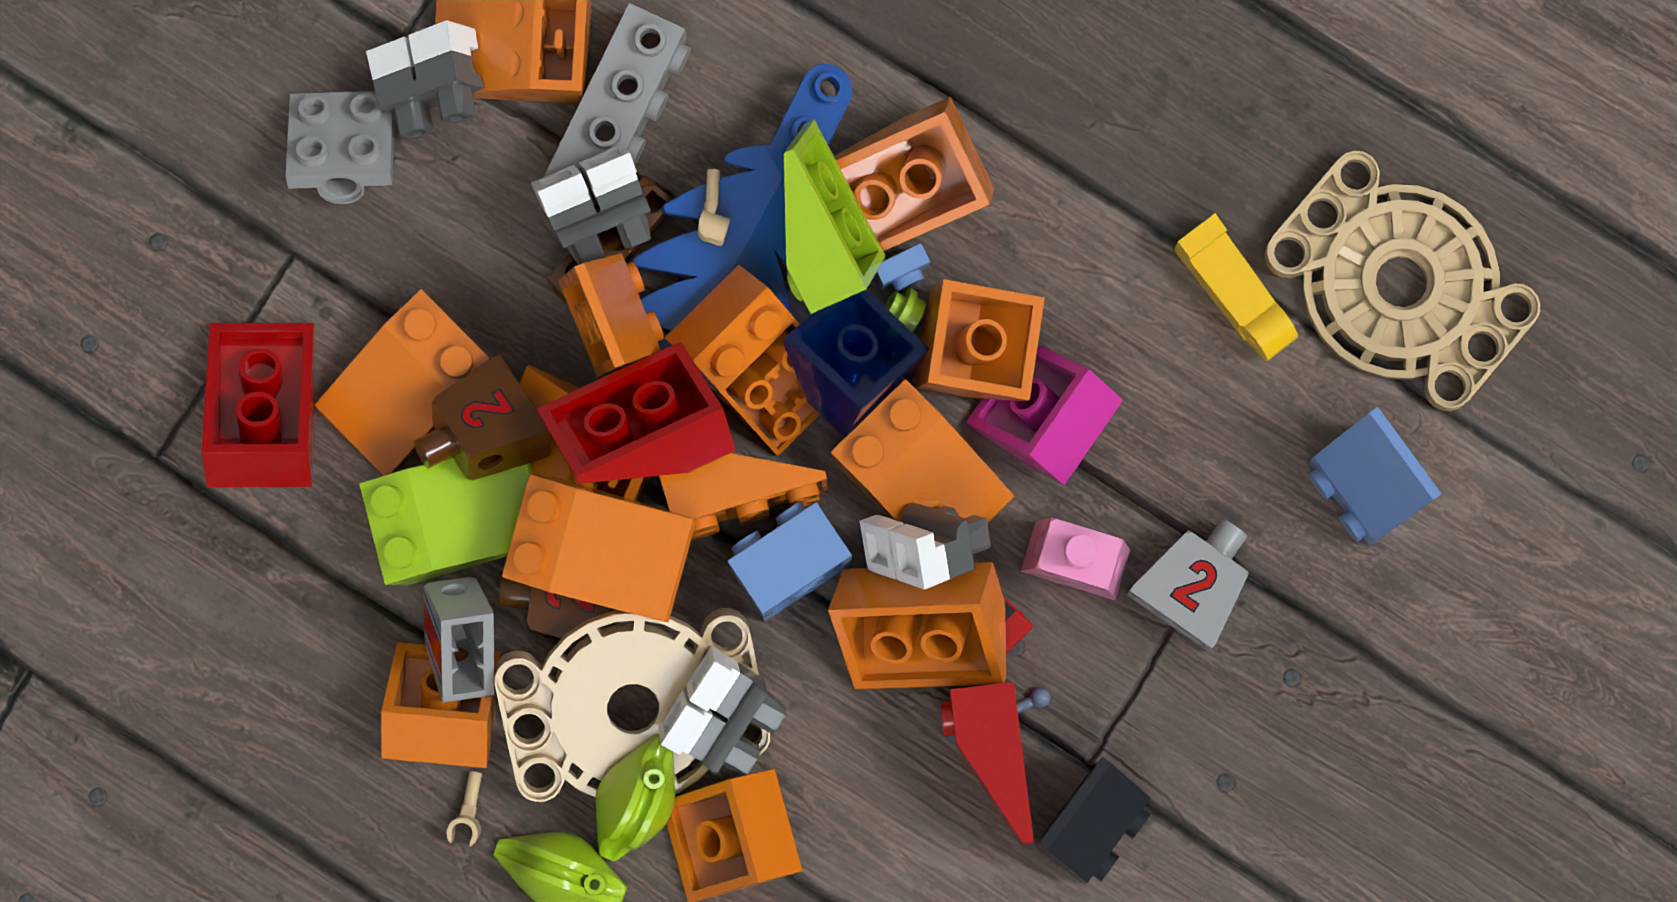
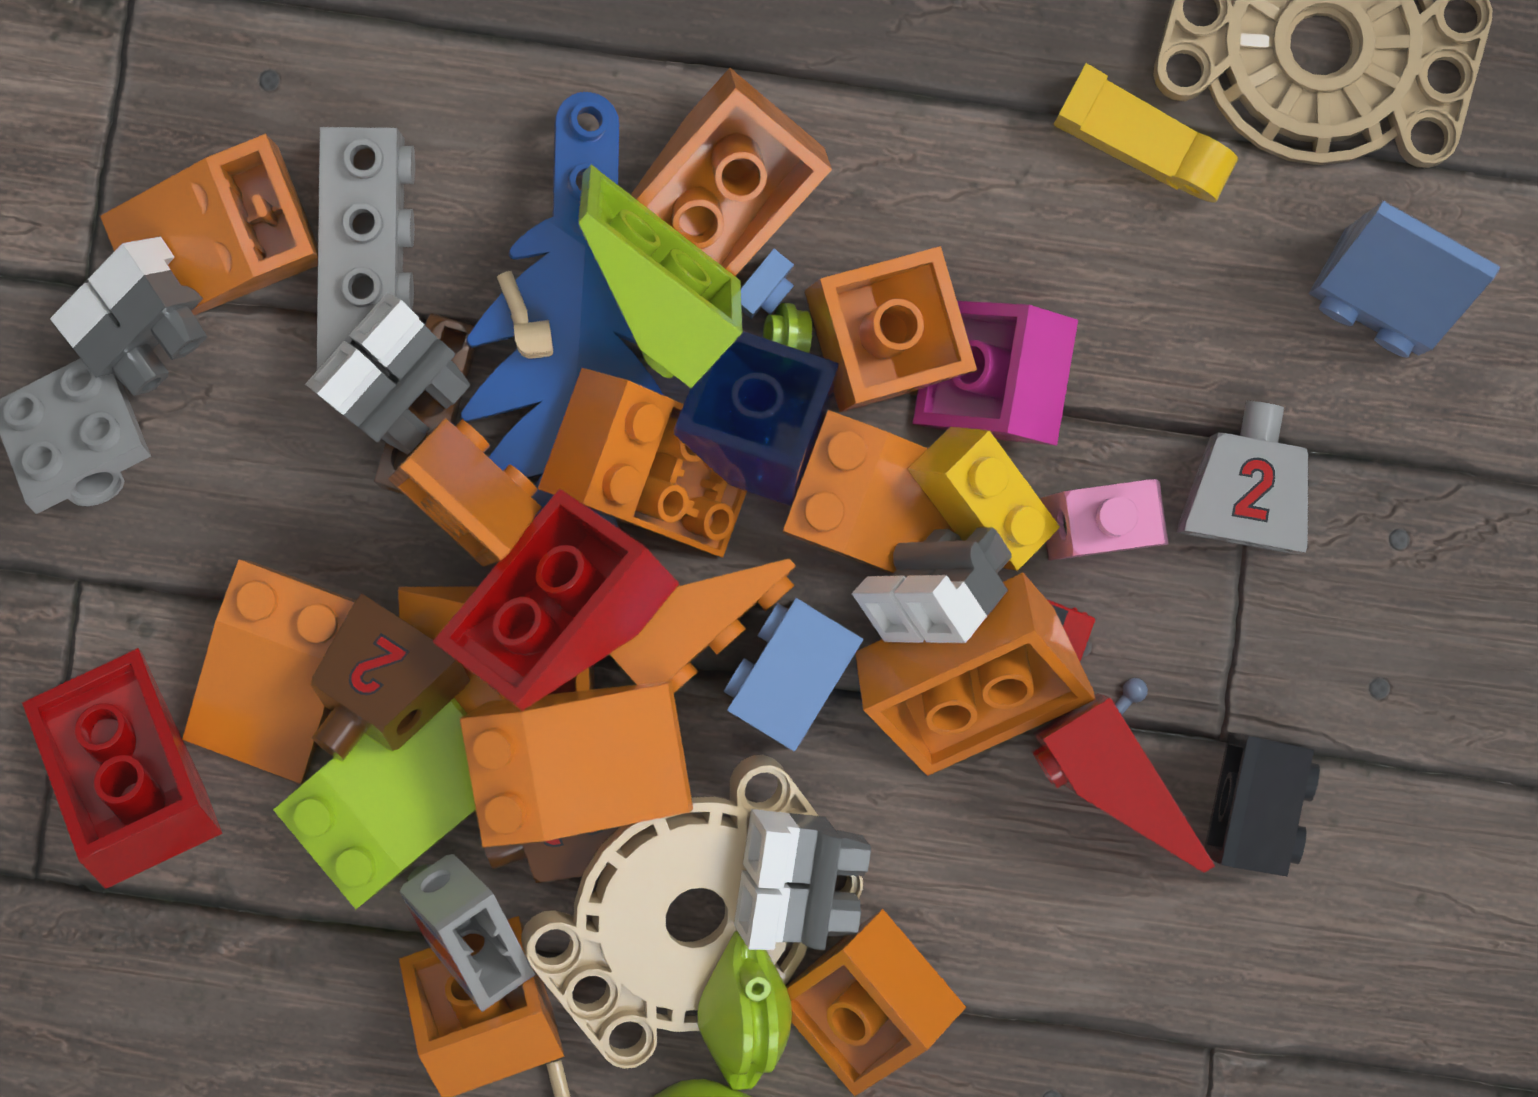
camera: 25 degrees left, 5 degrees up
none -> yellow brick [908,427,1060,571]

